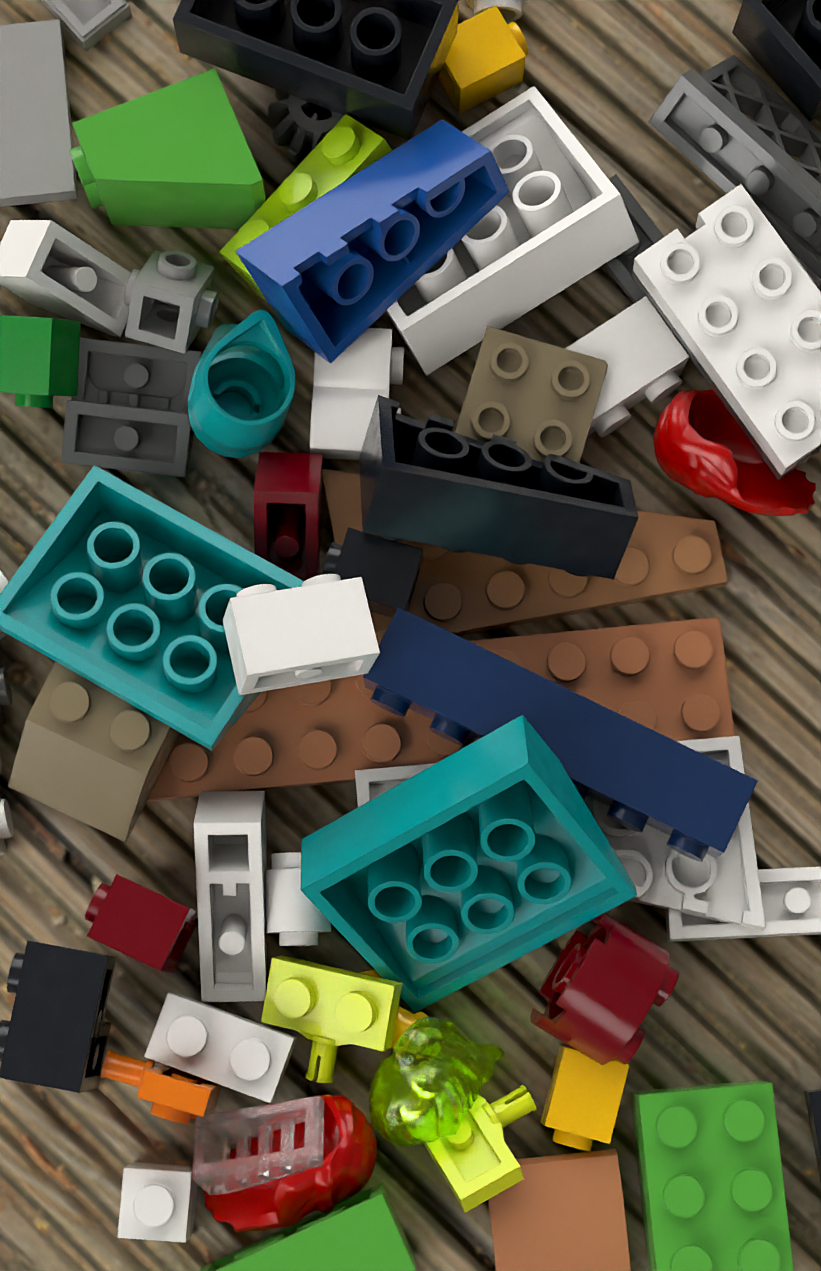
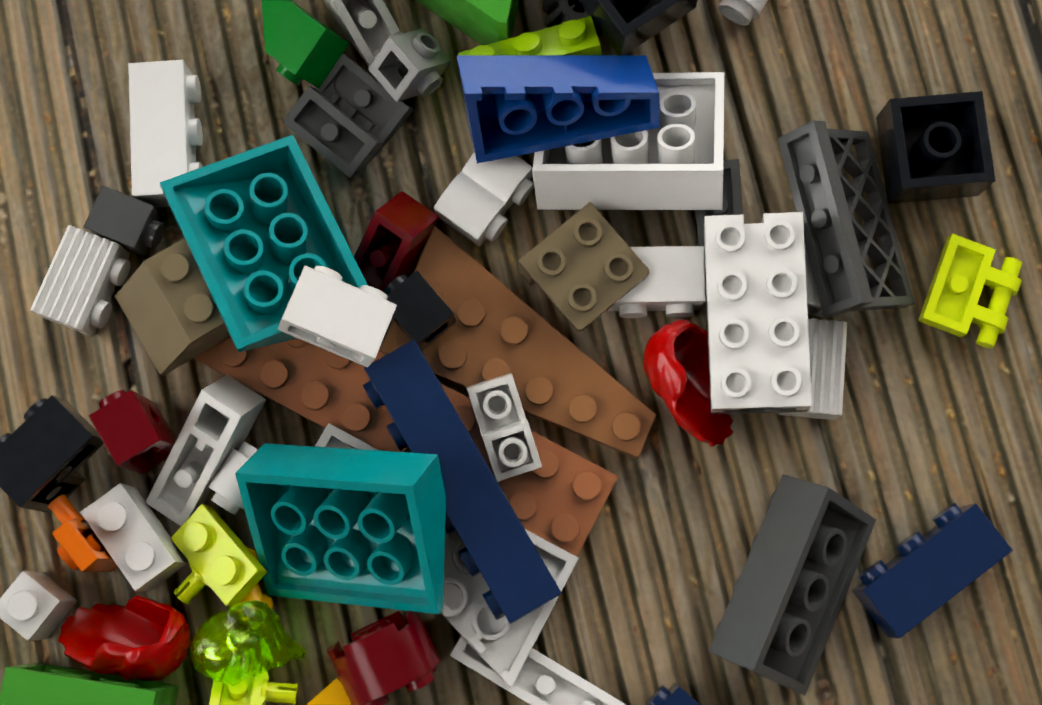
camera: 35 degrees right, 0 degrees up
teal helmet [188,309,295,458] -> none
clear slope [192,1096,325,1196] -> none
black wedge [359,395,639,580] -> none
yellow brick [438,5,529,114] -> none
none -> white slope [466,373,542,482]

